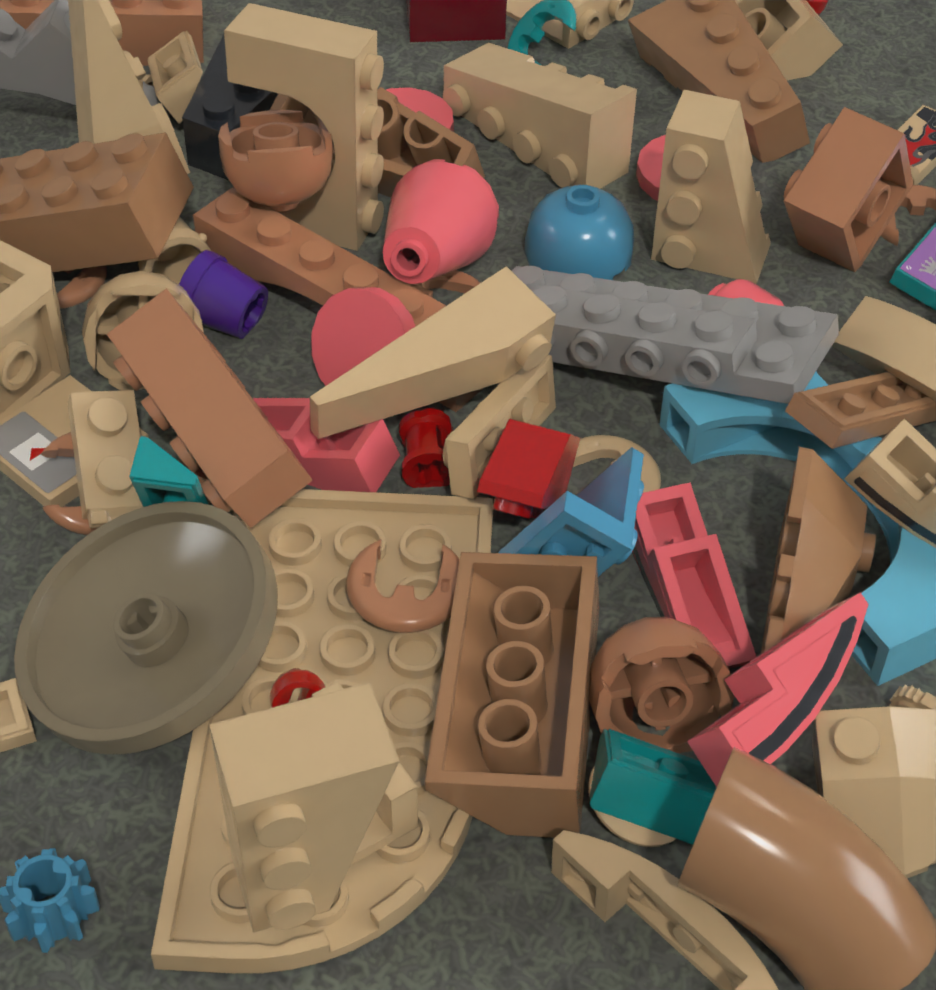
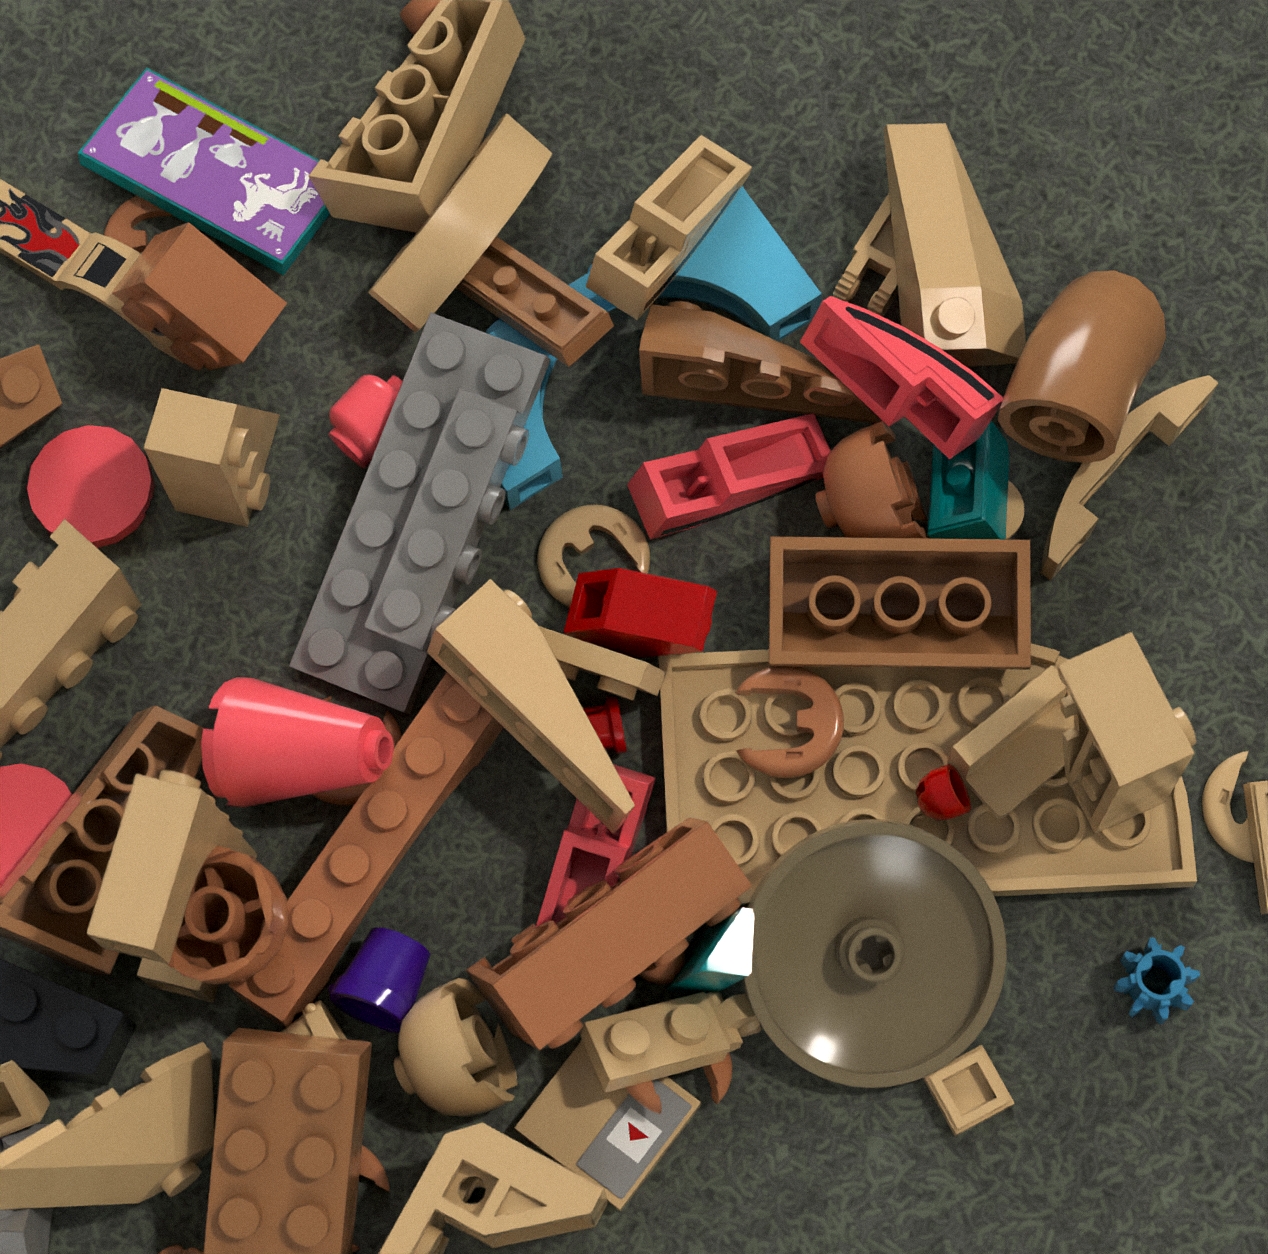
camera: 90 degrees left, 25 degrees up
coral tile [311,287,415,386] -> none
dark azure bracket [498,447,644,576] -> none
dark azure cylinder [524,185,634,280] -> none

